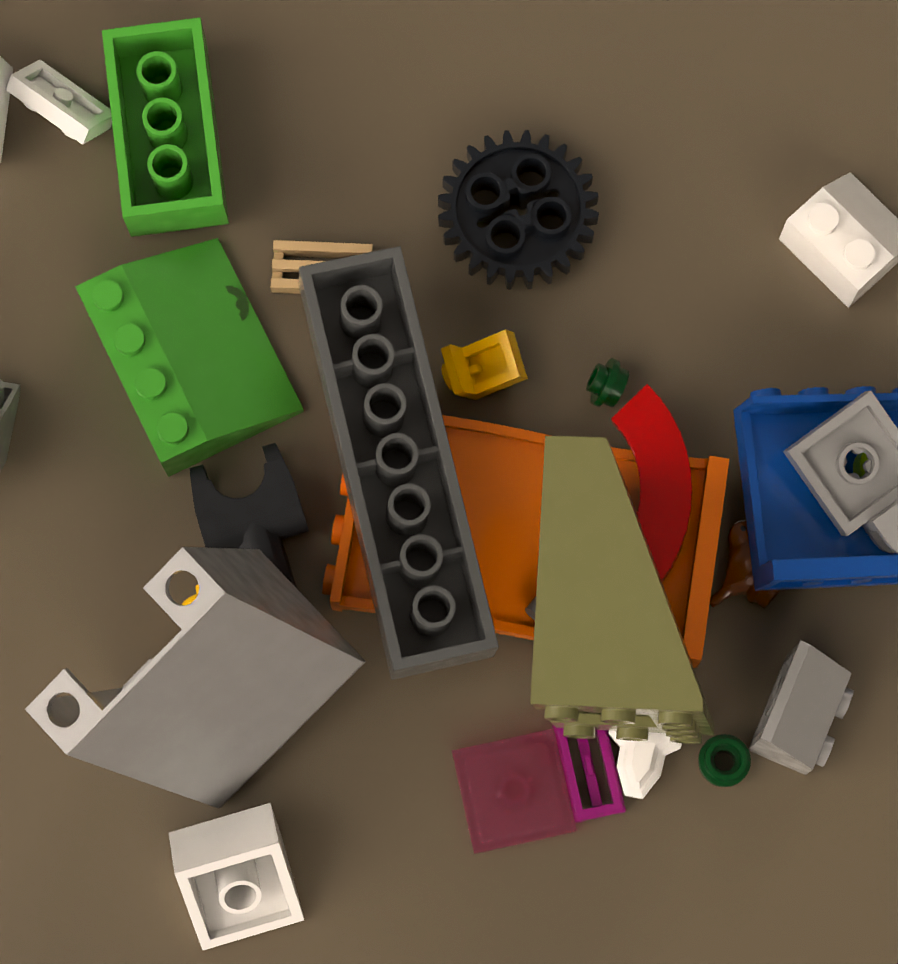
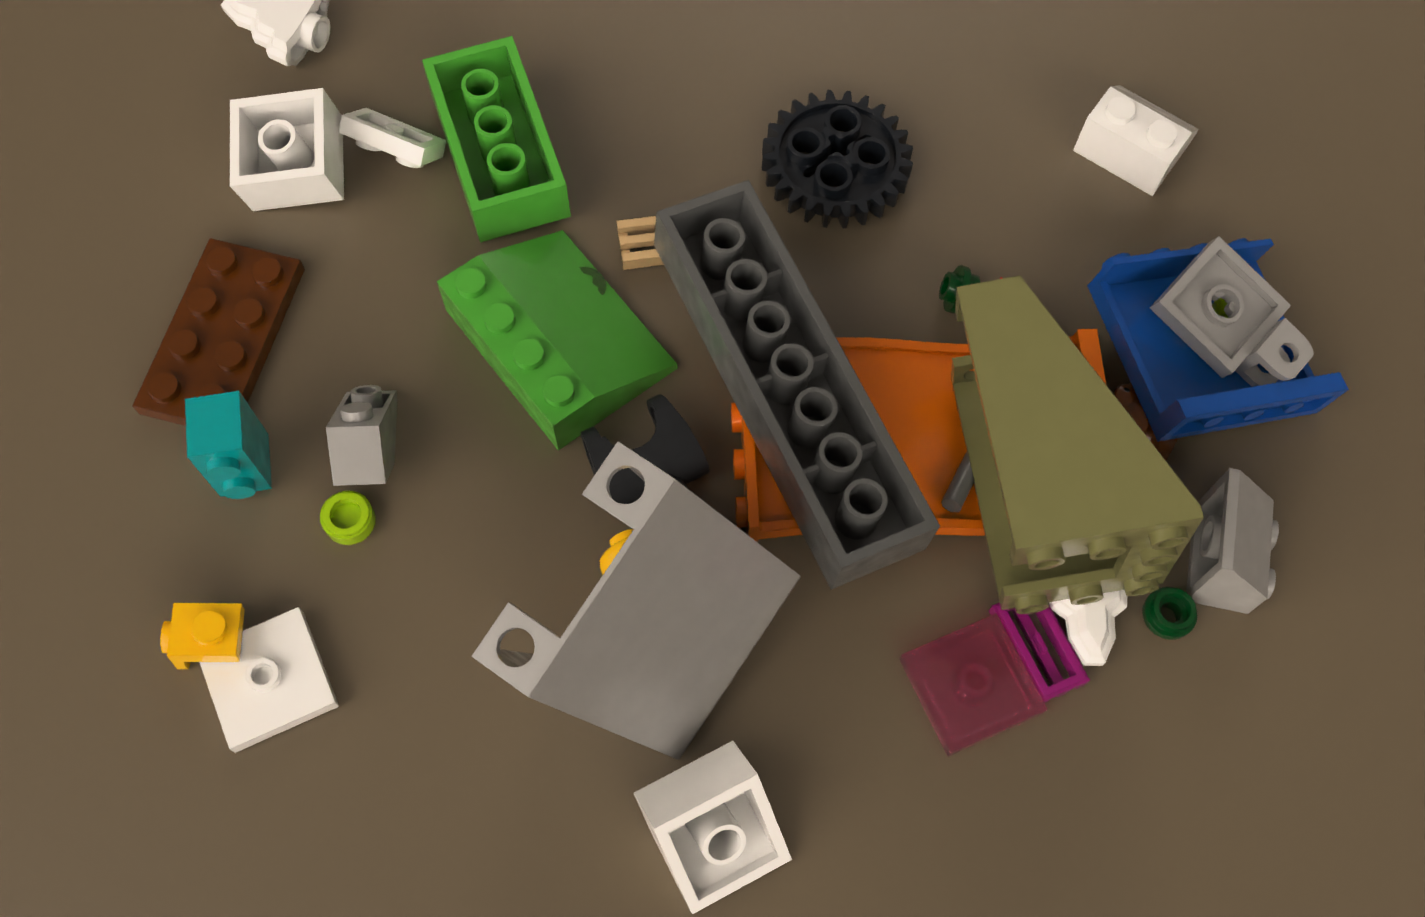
camera: 15 degrees left, 10 degrees down
yellow bracket [441,329,528,400] -> none

